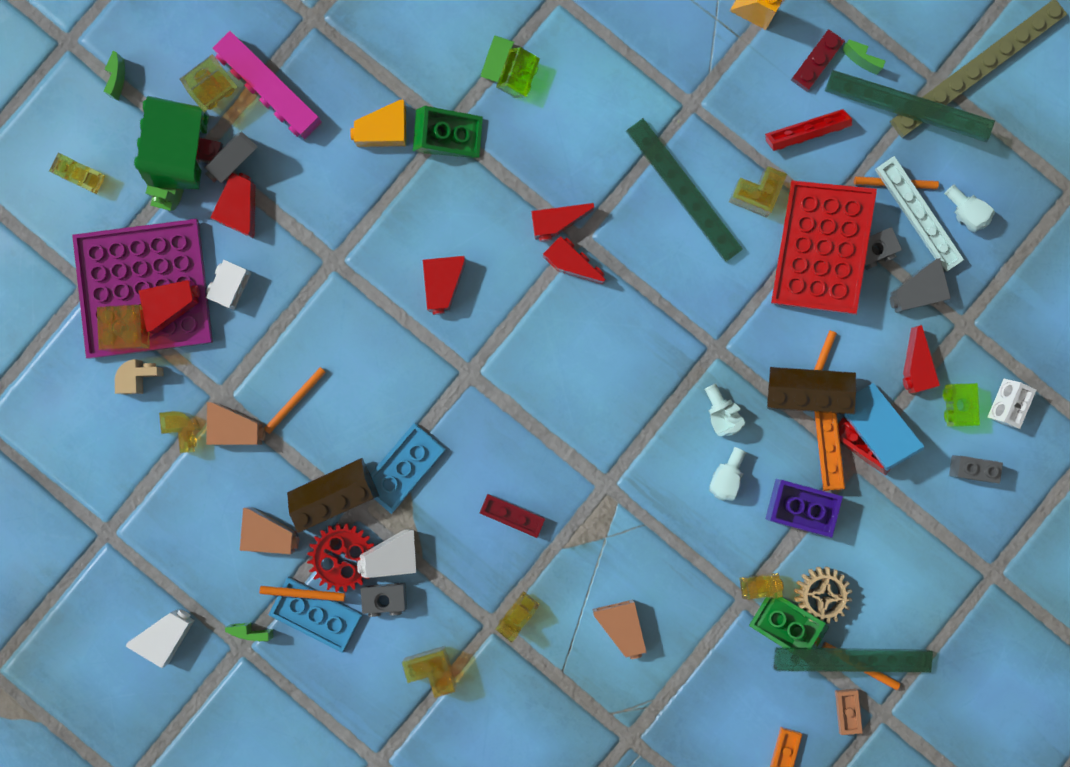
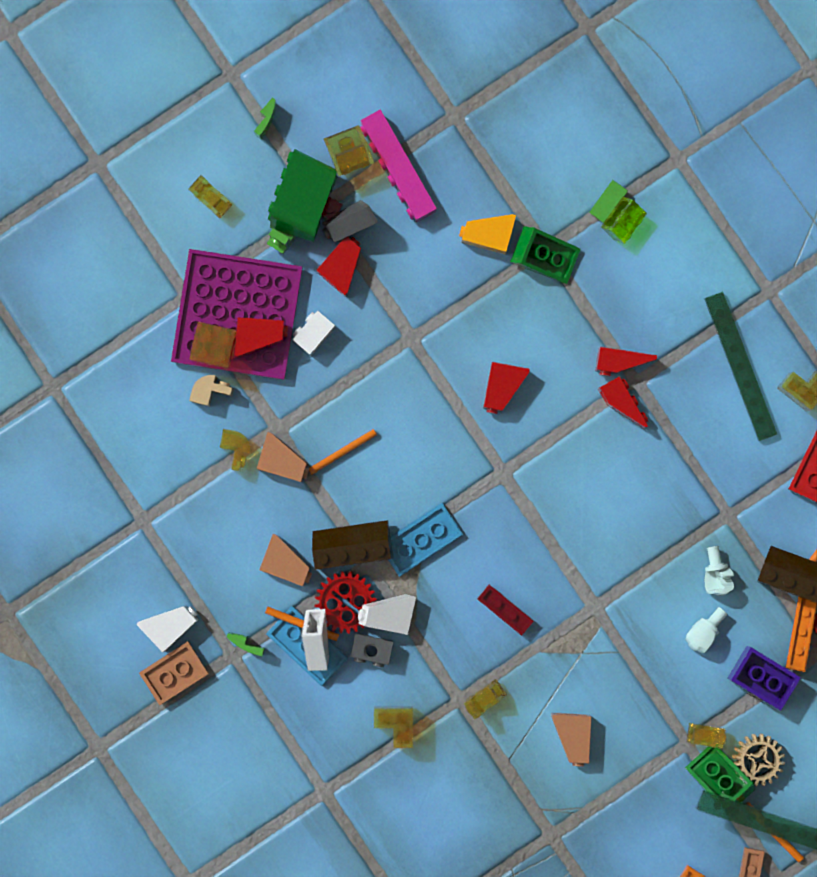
camera: 15 degrees right, 0 degrees up
none -> nougat plate [139,641,209,706]
none -> white slope [302,609,329,671]

